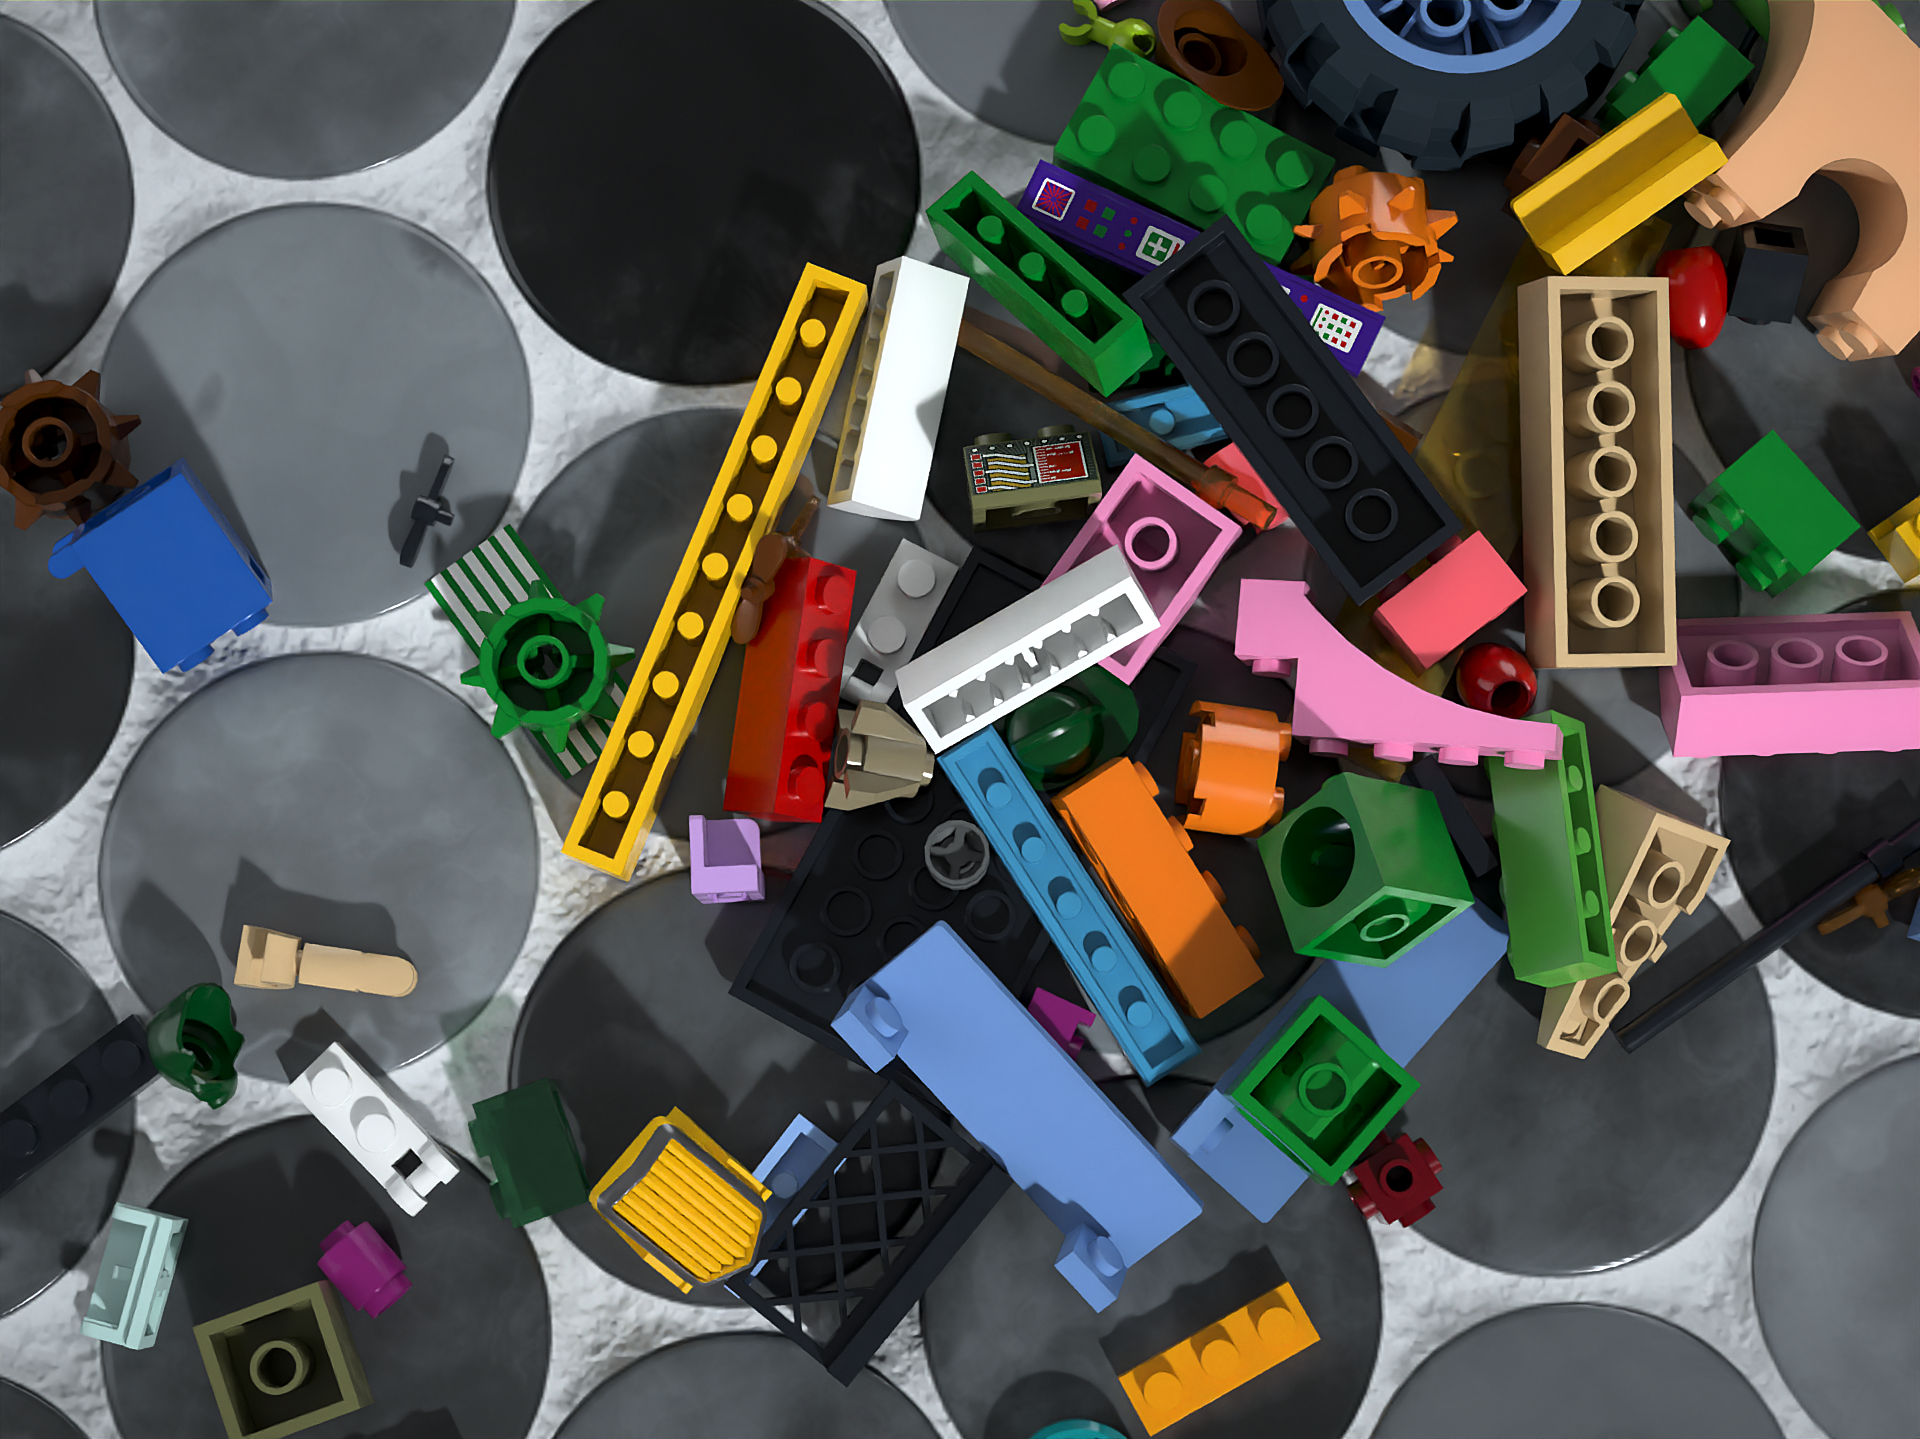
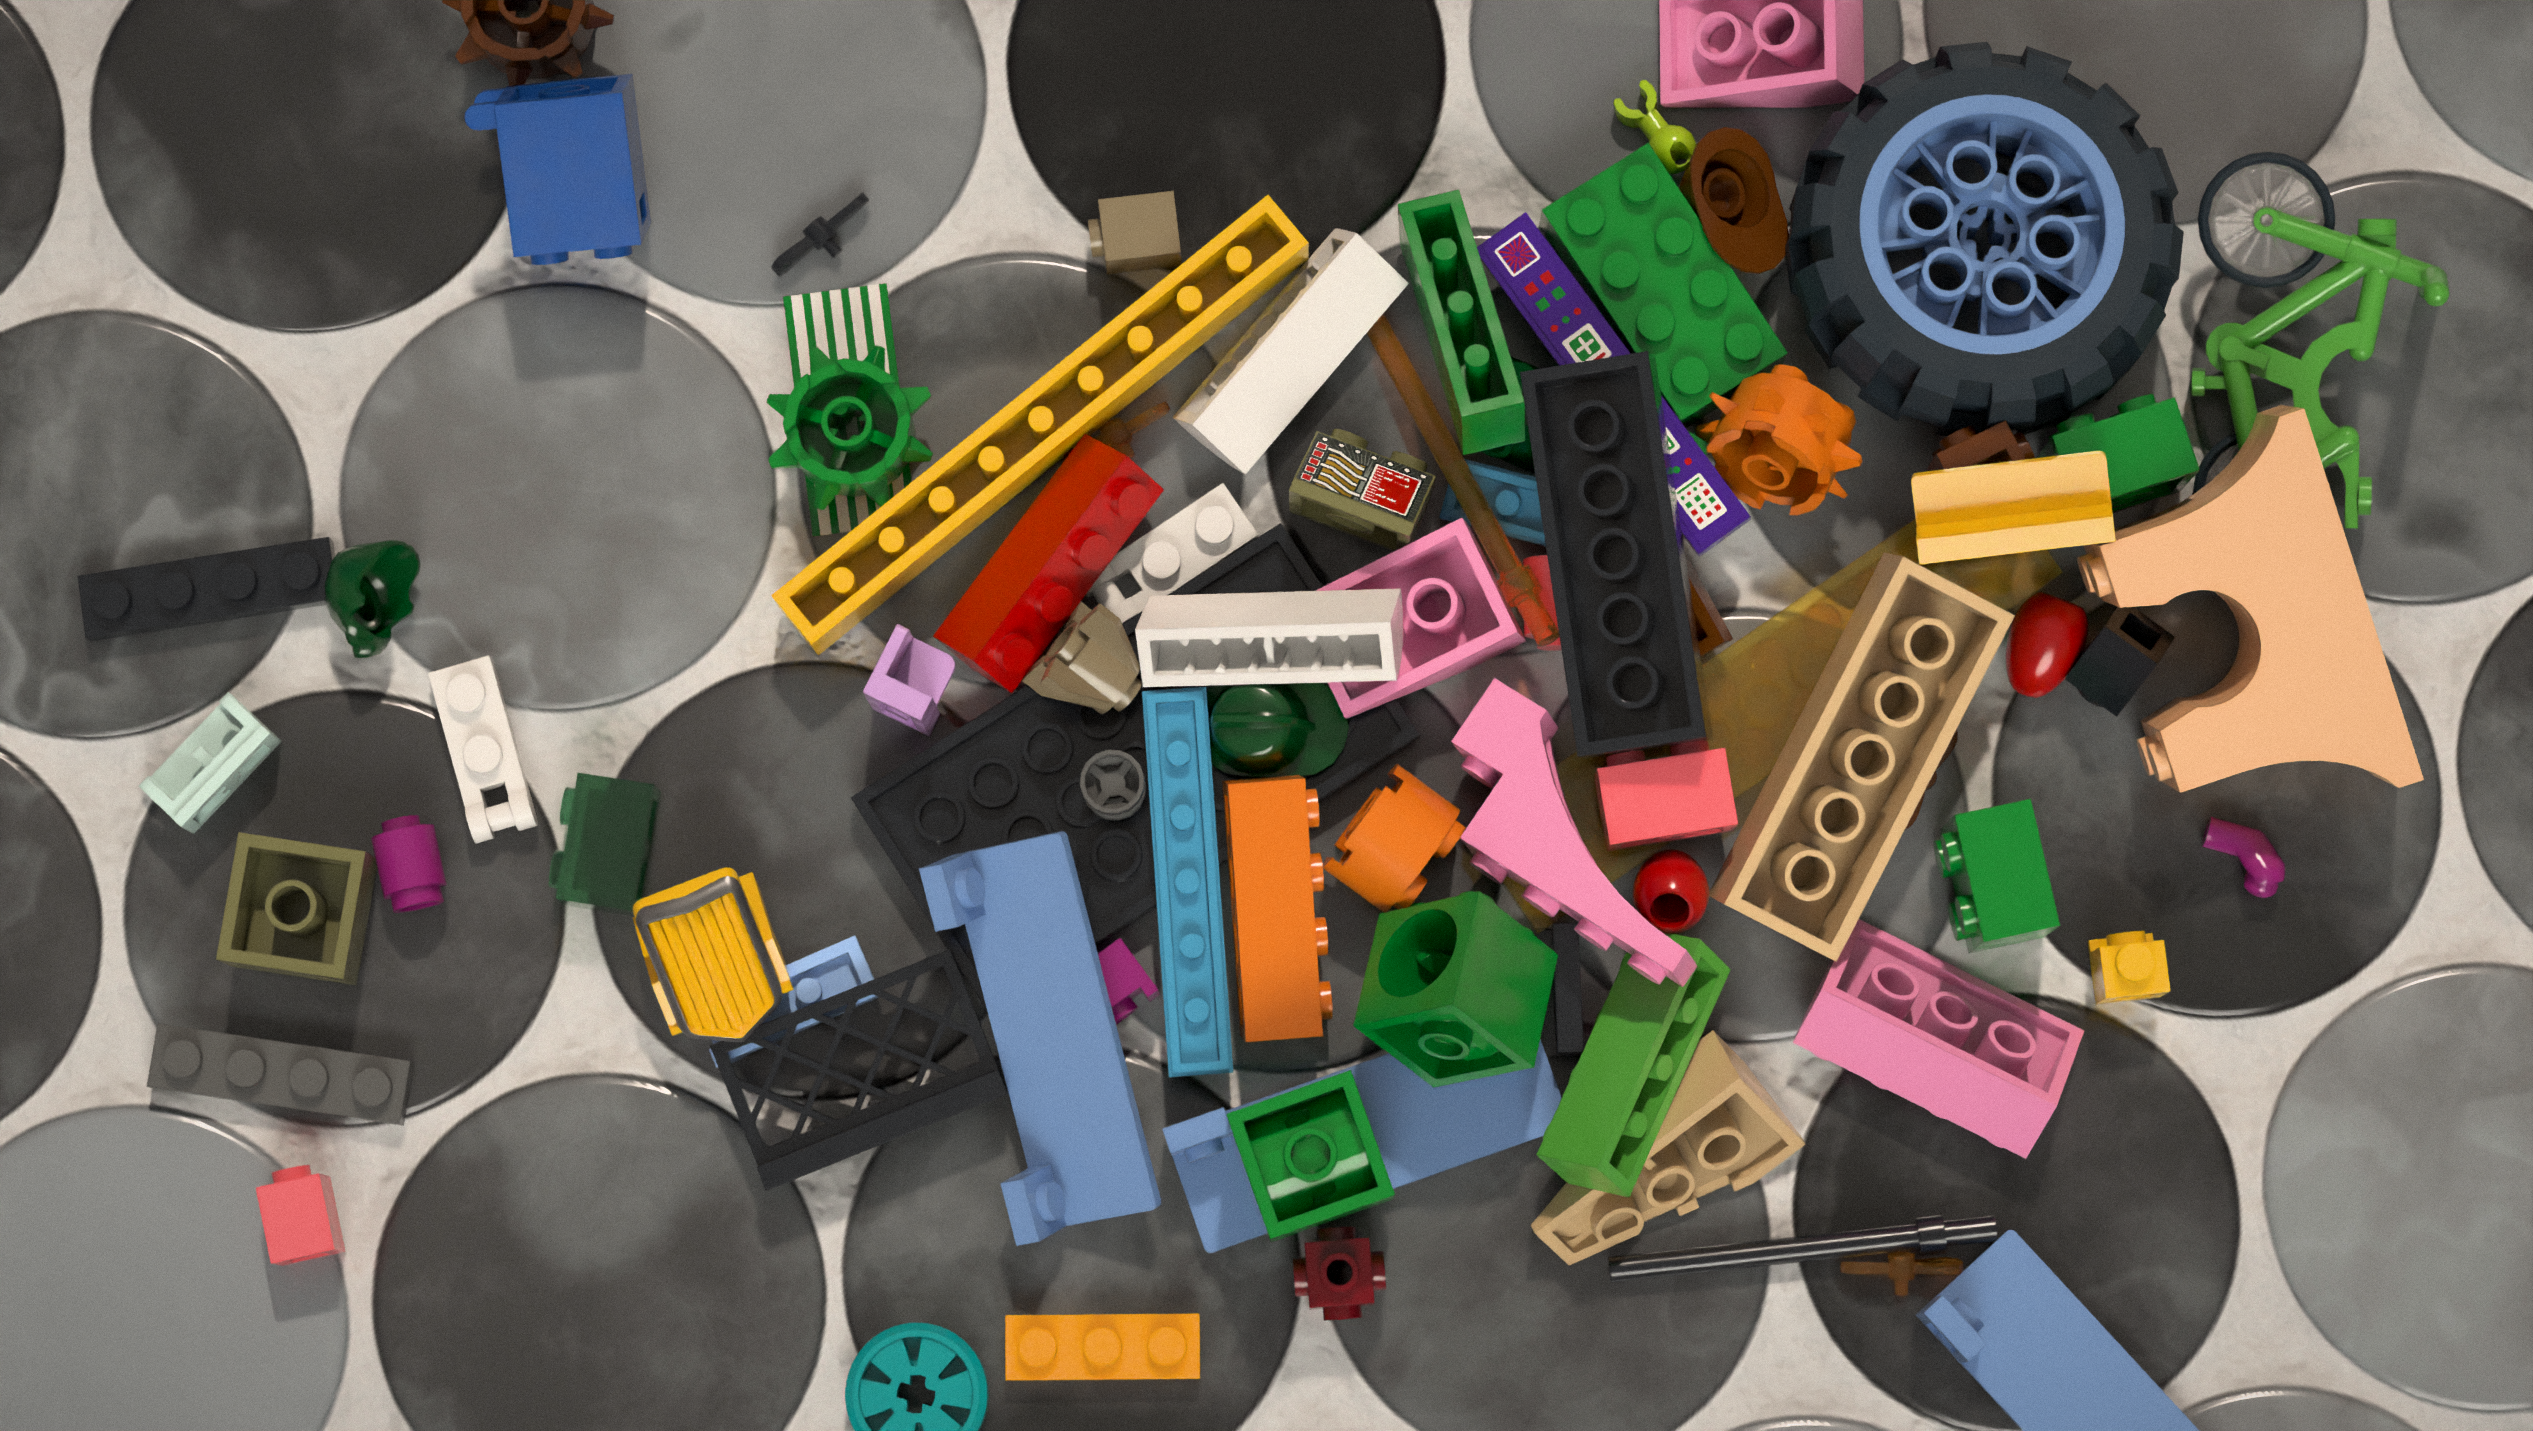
camera: 30 degrees right, 0 degrees up
tan piece [234,925,418,997] -> none
reddish brown piece [731,532,788,644] -> none
none -> dark tan brick [1088,191,1182,275]

